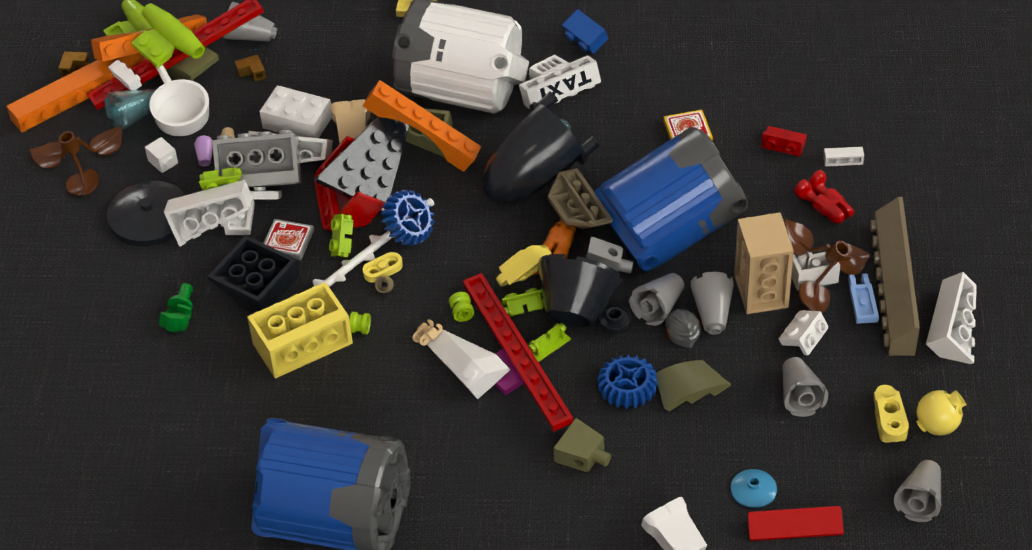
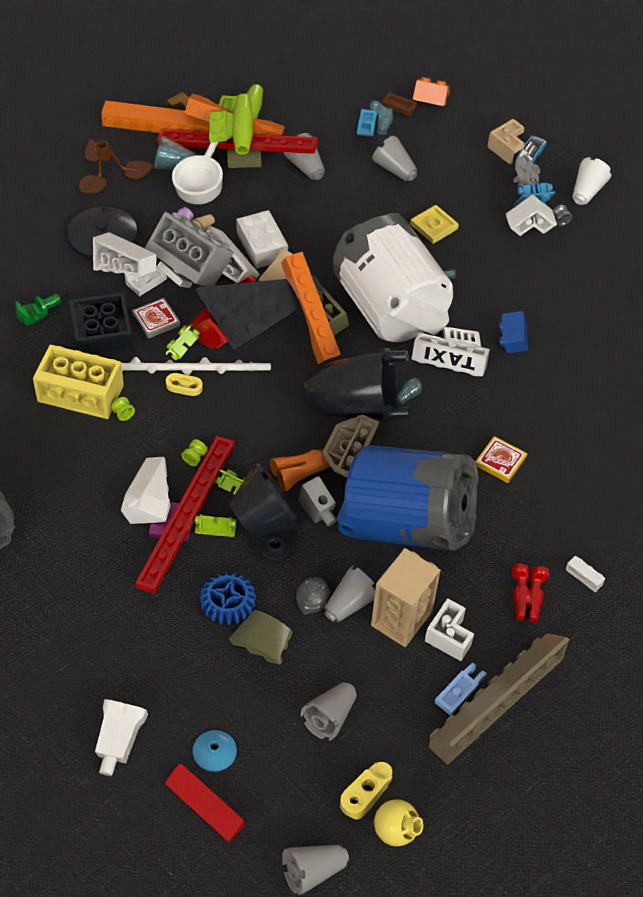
camera: 40 degrees right, 5 degrees up
white piece [109,60,142,93] -> none
white brick [145,137,178,173] -> none
lime hinge [199,167,242,191] -> none
pearl gold piece [235,54,266,82] -> none
dark tan hinge [375,276,394,293] -> none
blue gear [381,189,435,246] -> none
tan piece [412,319,443,346] -> none
light yellow piece [496,245,552,287] -> none
olive torso [554,418,611,472] -> none
light grey cone [629,273,684,326] -> none
red bracket [761,126,807,157] -> none
white bracket [779,310,828,355] -> none
reddish brown plant [784,219,870,313] -> none
white wedge [926,272,976,364] -> none

